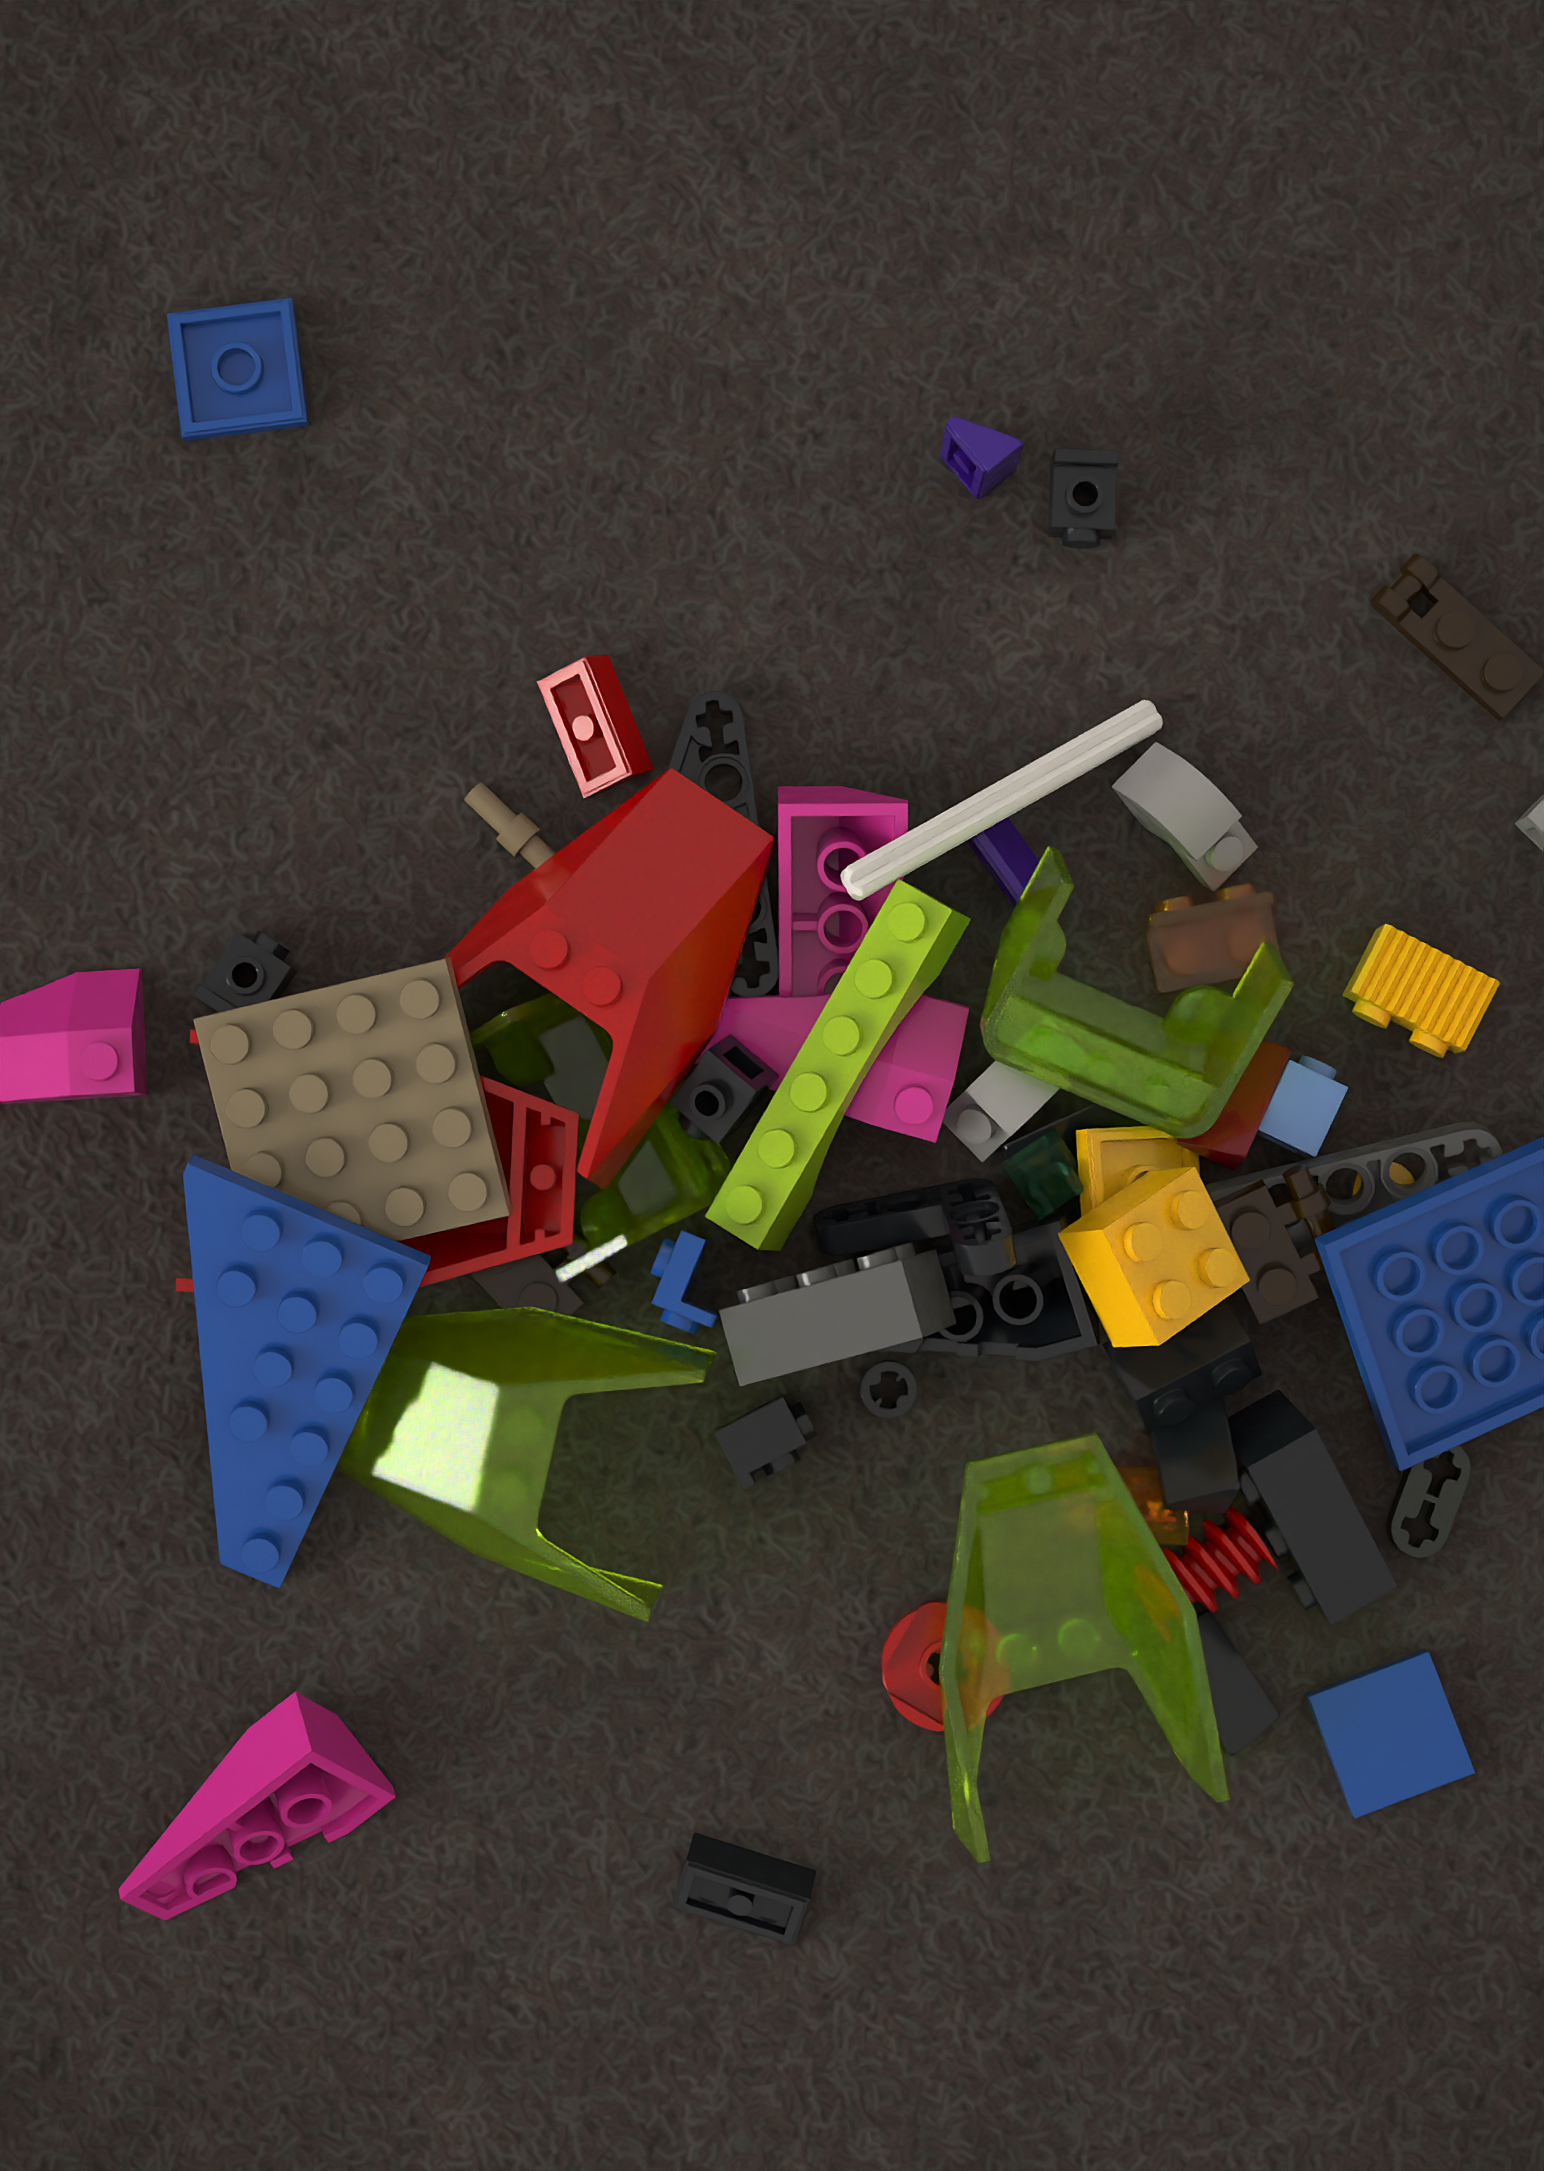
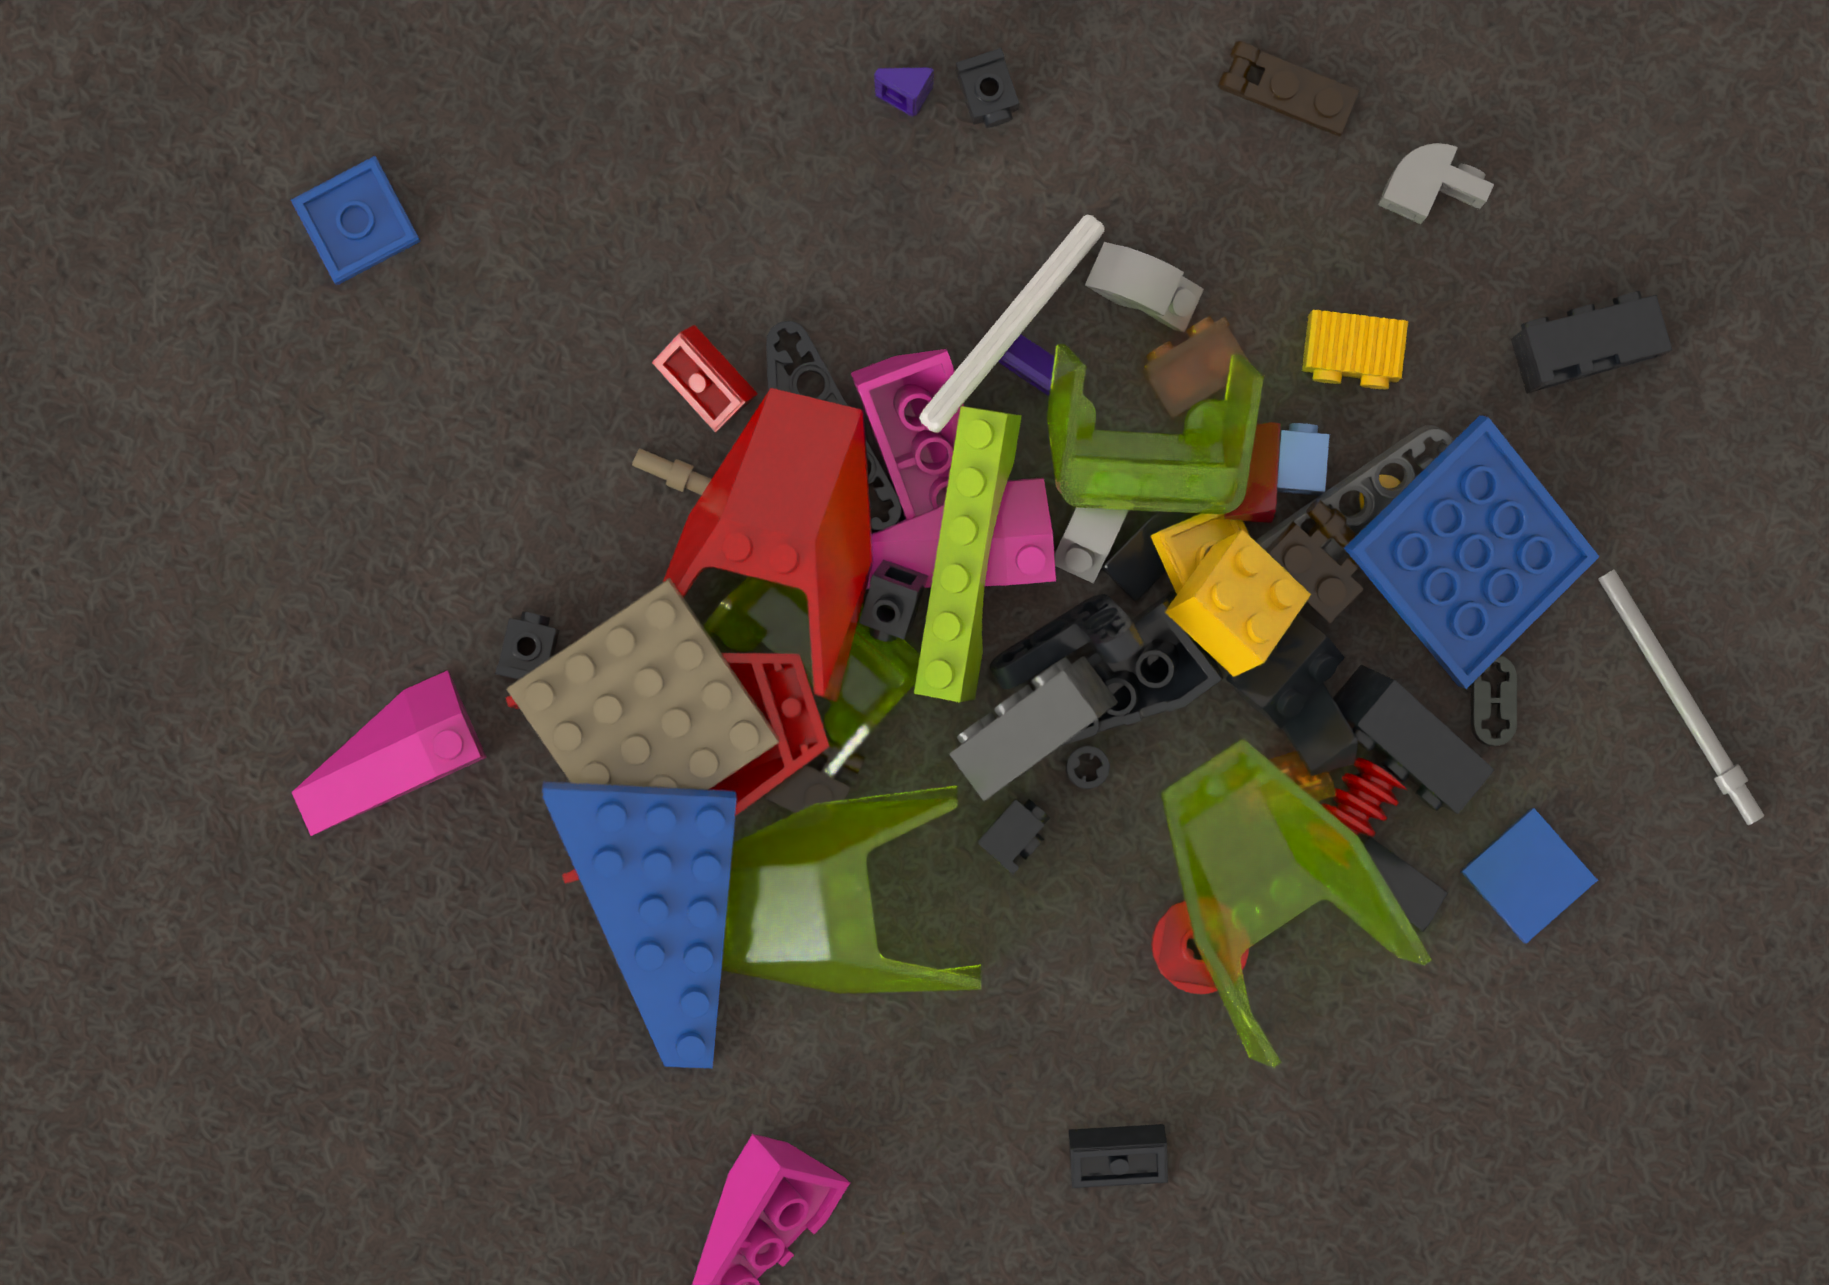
camera: 25 degrees left, 0 degrees up
blue bracket [650,1230,719,1335] -> none
clear green tile [1001,1128,1084,1220] -> none

